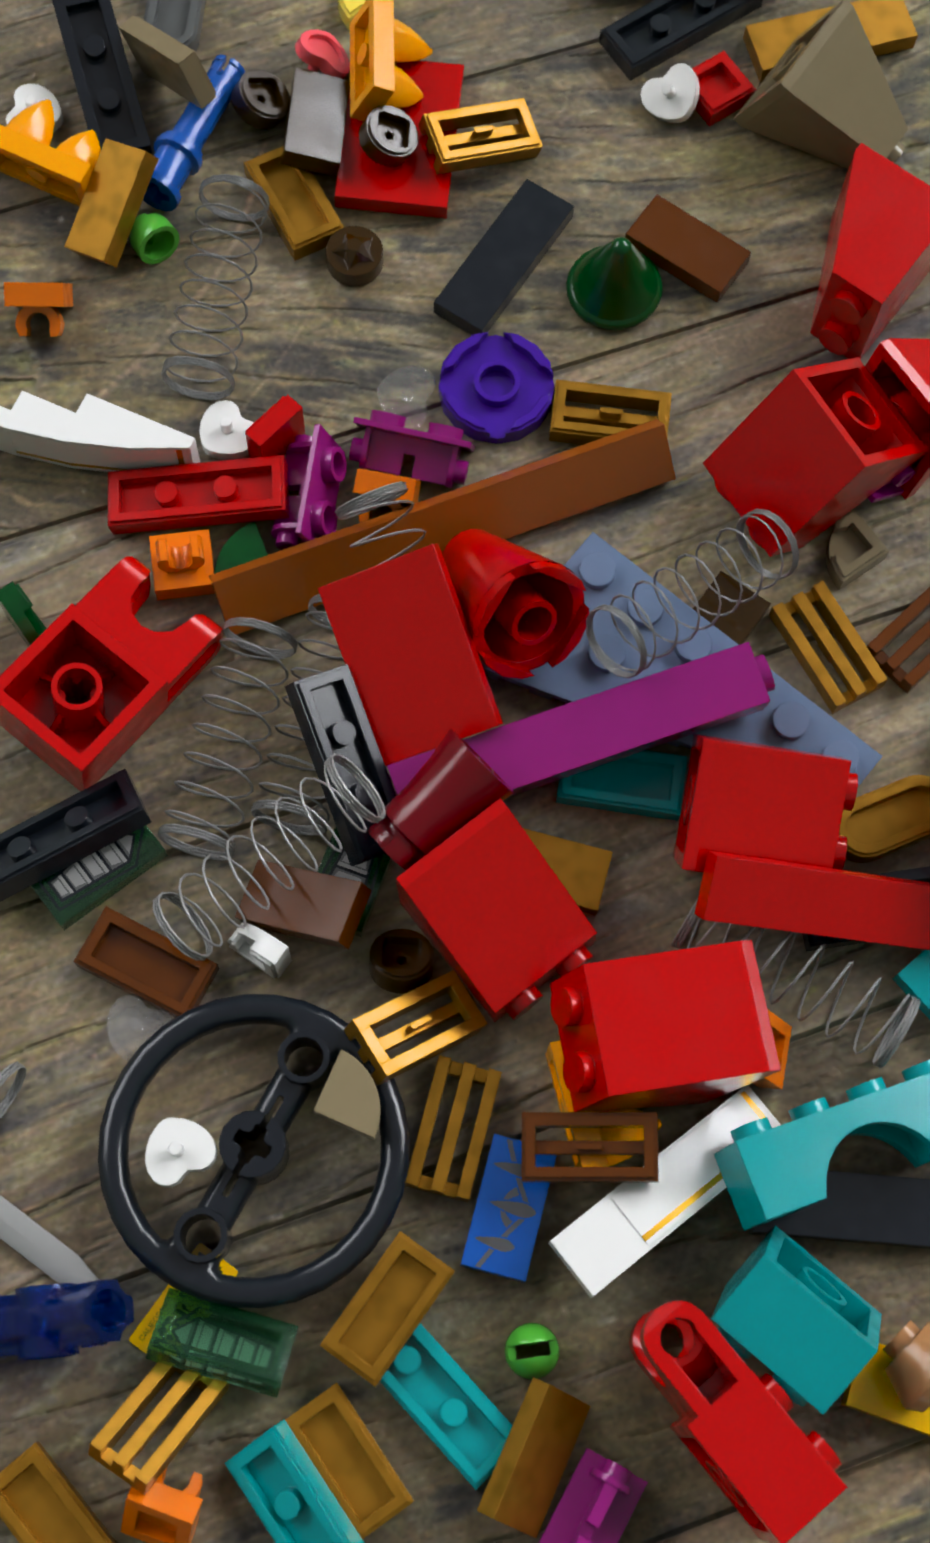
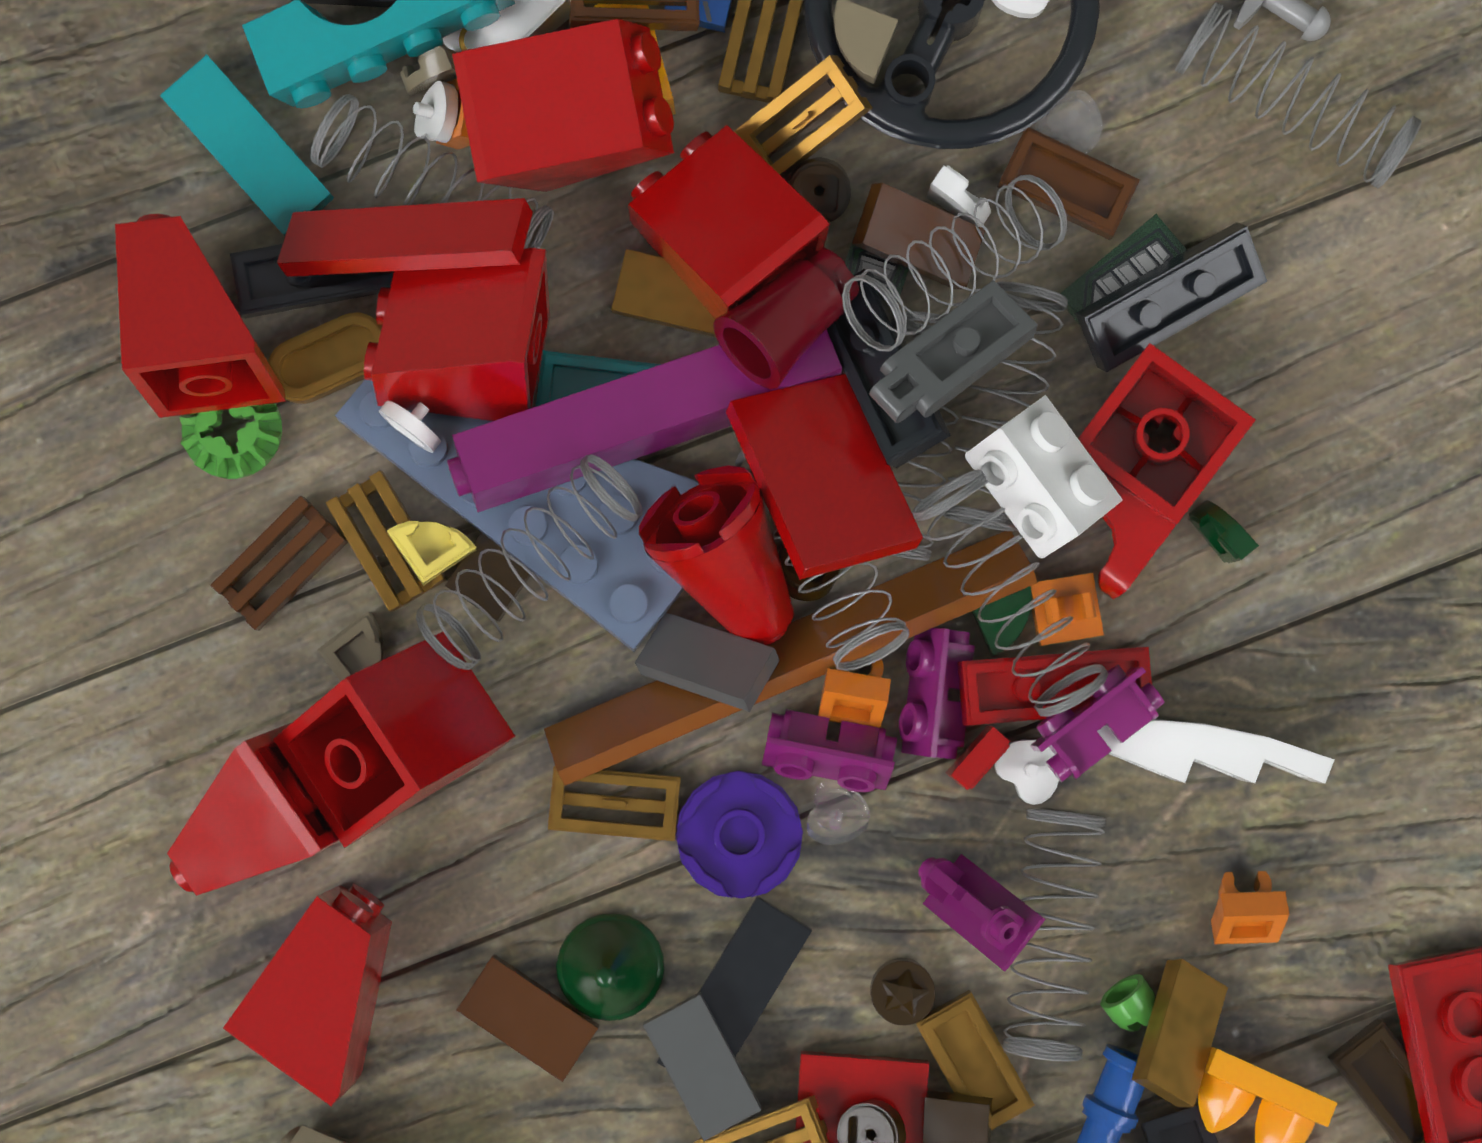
camera: 170 degrees left, 15 degrees up
none -> white piece [379,400,441,453]
none -> light yellow tile [387,521,477,586]
none -> dark tan tile [400,46,458,96]
none -> white piece [413,81,458,143]
none -> dark grey tile [635,613,780,712]
none -> dark grey tile [643,992,761,1141]
none -> dark grey hinge [869,280,1038,423]
none -> light grey piece [912,469,1109,717]
none -> magenta hinge [918,854,1046,972]
none -> white bracket [965,395,1123,558]
none -> magenta hinge [1030,664,1165,782]

